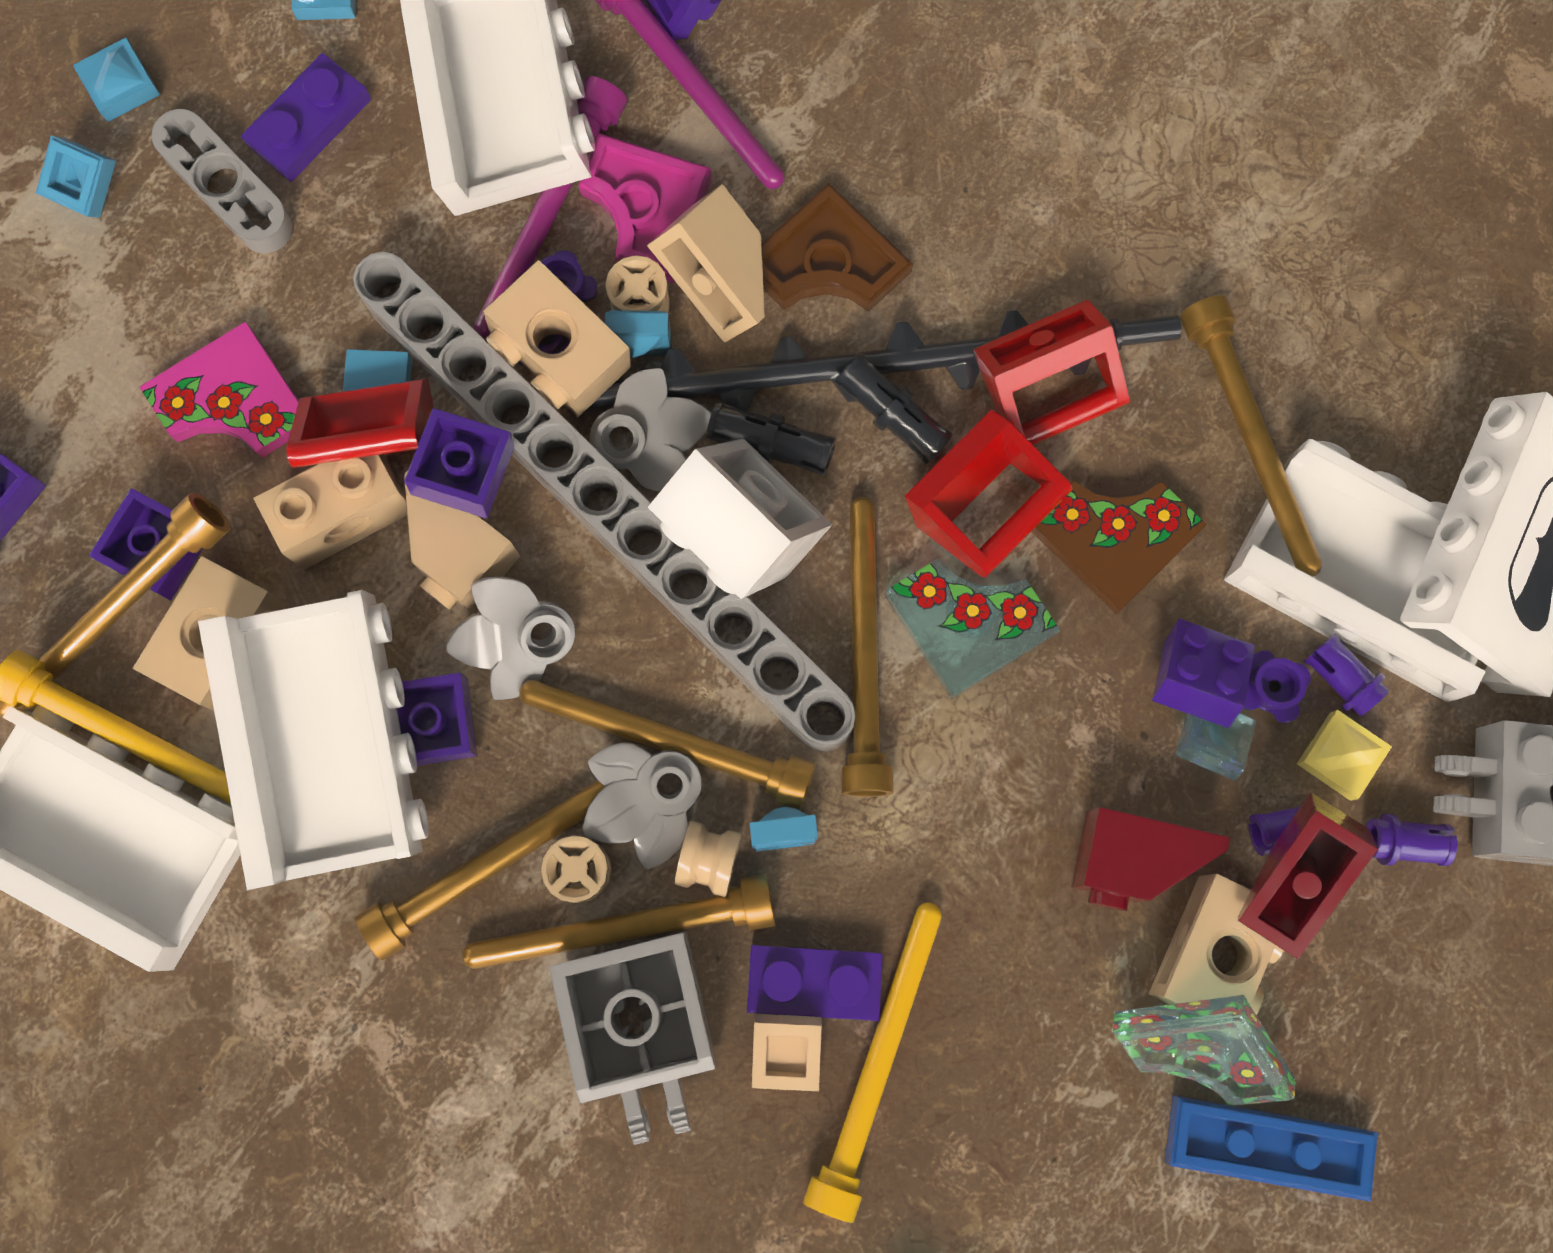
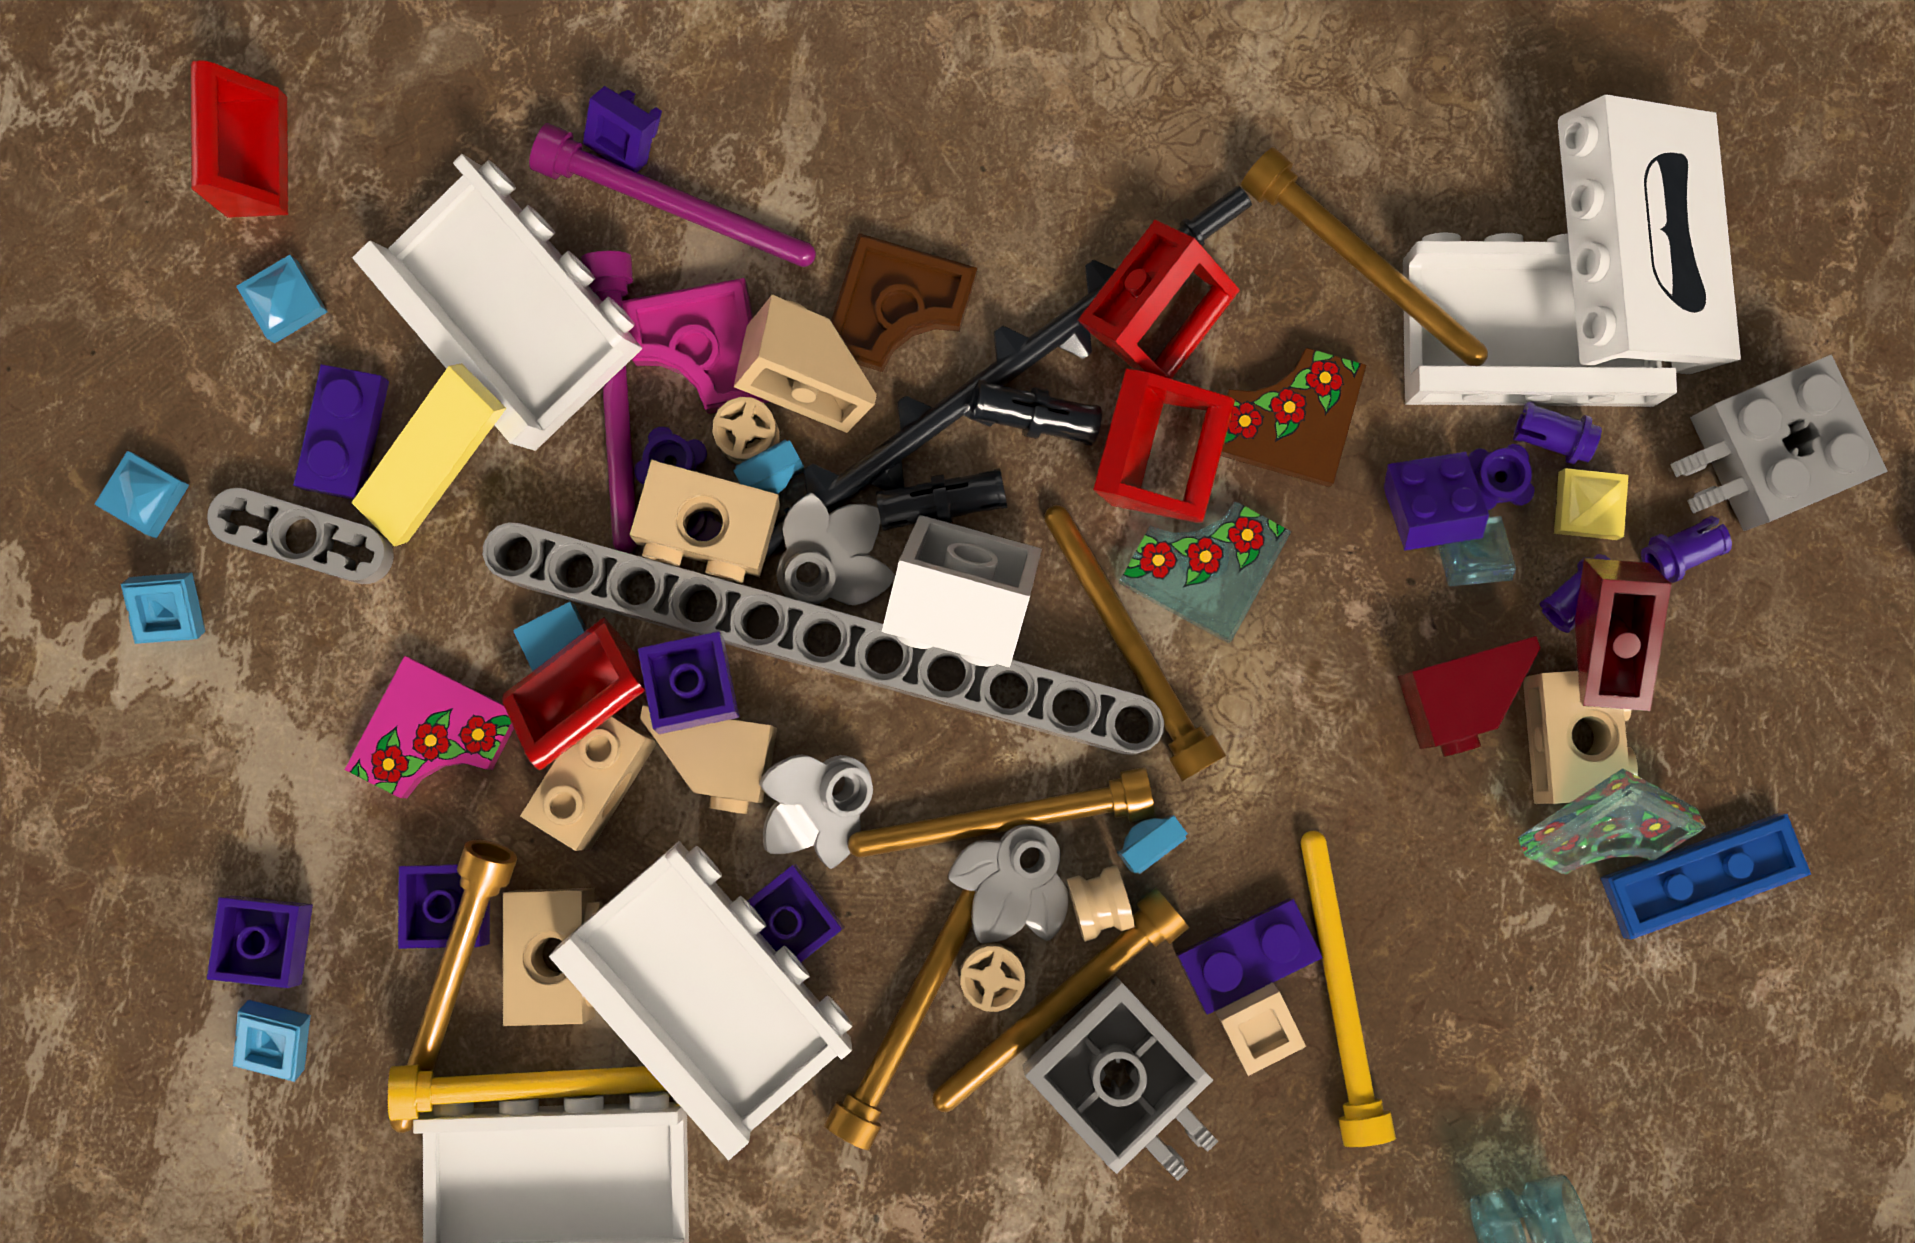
camera: 25 degrees left, 5 degrees up
none -> light yellow tile [352,363,506,547]

